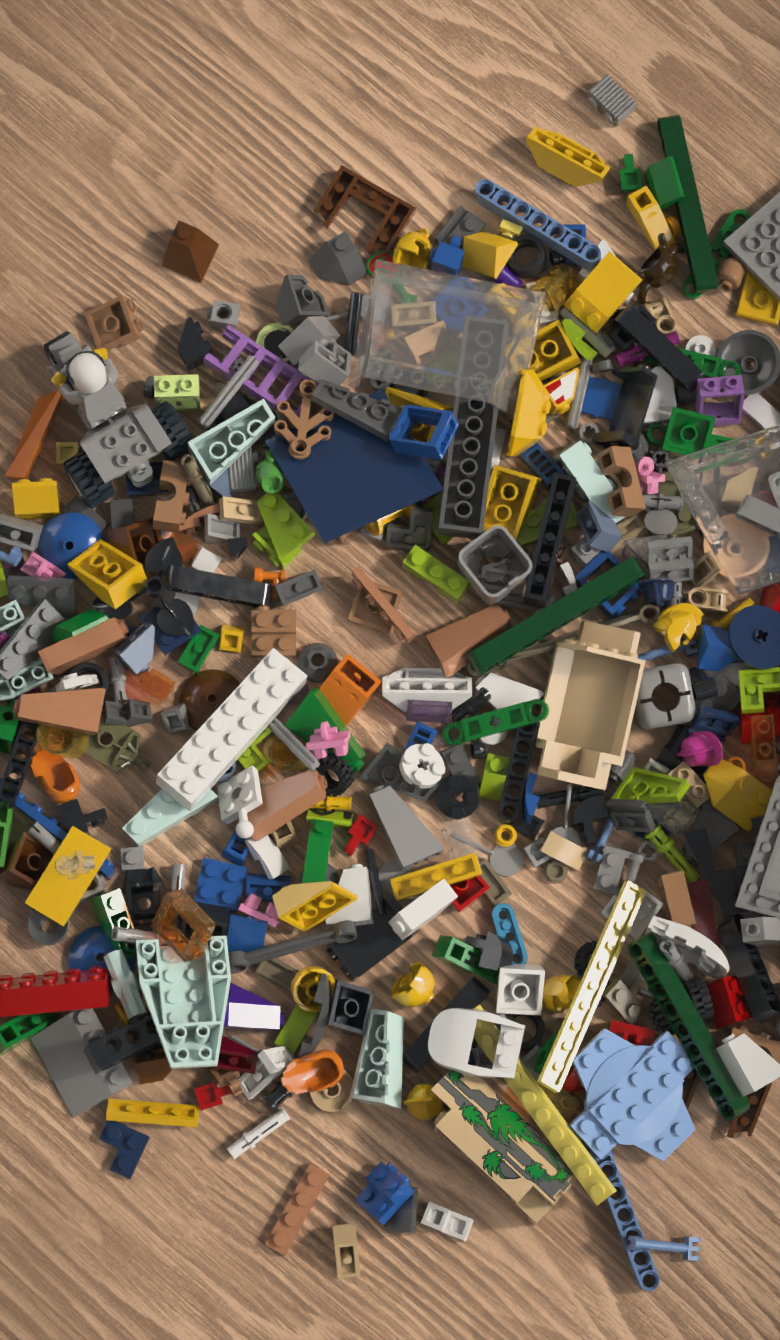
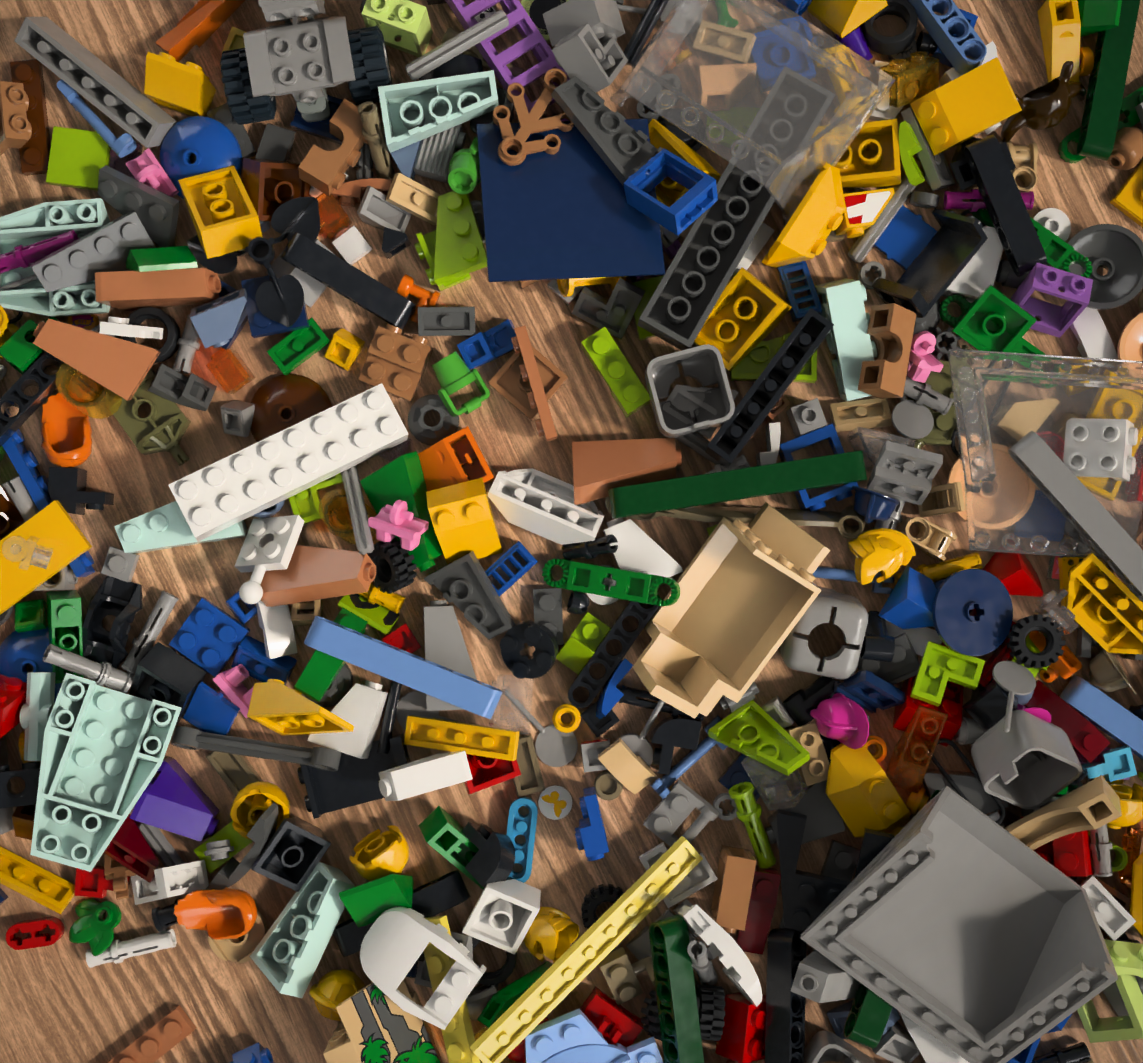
camera: 25 degrees right, 10 degrees up
clear orange window [151,888,216,963] -> none
white plate [399,743,445,789] -> none
clear purple tile [406,700,452,723] -> none
sand blue slope [576,501,622,552] -> none
dark grey plate [606,798,656,833] -> none
none -> red beam [6,917,65,950]
none -> green tile [14,599,47,633]
none -> green plate [69,899,122,956]
none -> light grey plate [204,840,234,861]
none -> medium blue beam [304,616,502,719]
none -> green slope [339,874,414,928]
none -> yellow slope [426,478,503,564]
none -> bright green piece [431,351,490,417]
none -> blue slope [457,319,516,370]
none -> white sticker [538,786,572,820]
none -> blue plate [575,786,609,861]

